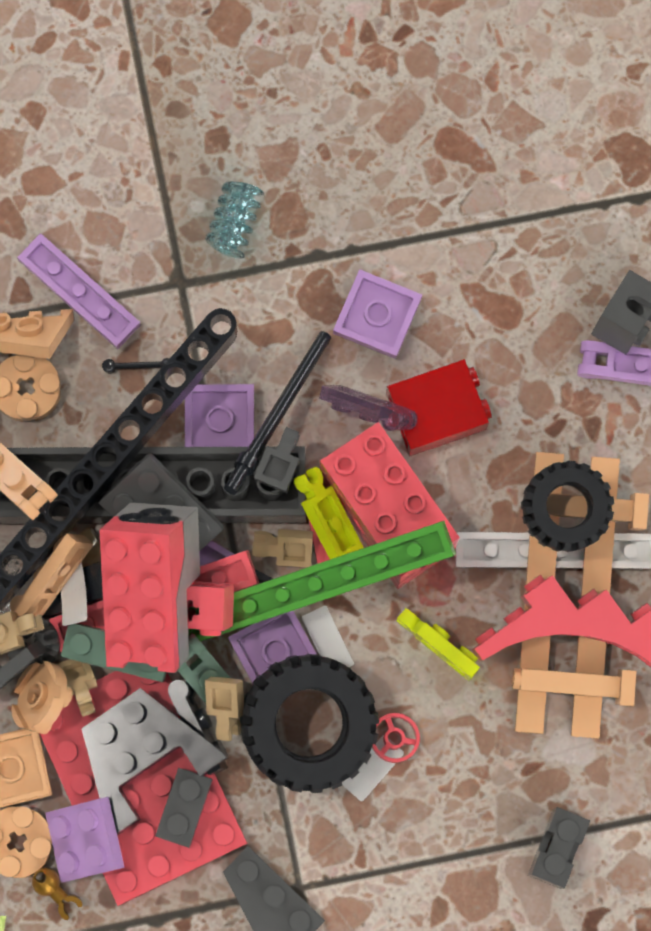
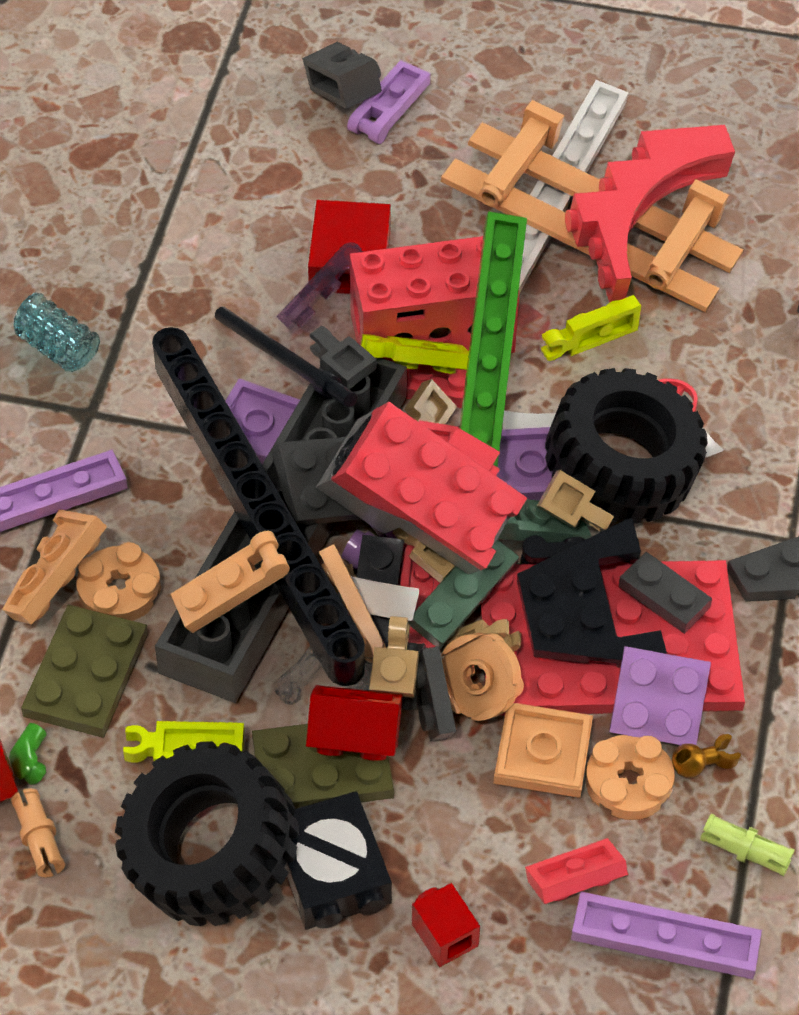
camera: 65 degrees left, 25 degrees down
black hinge [102,358,170,374] -> none
lavender plate [333,269,422,359] -> none
black tyre [521,461,614,552] -> none

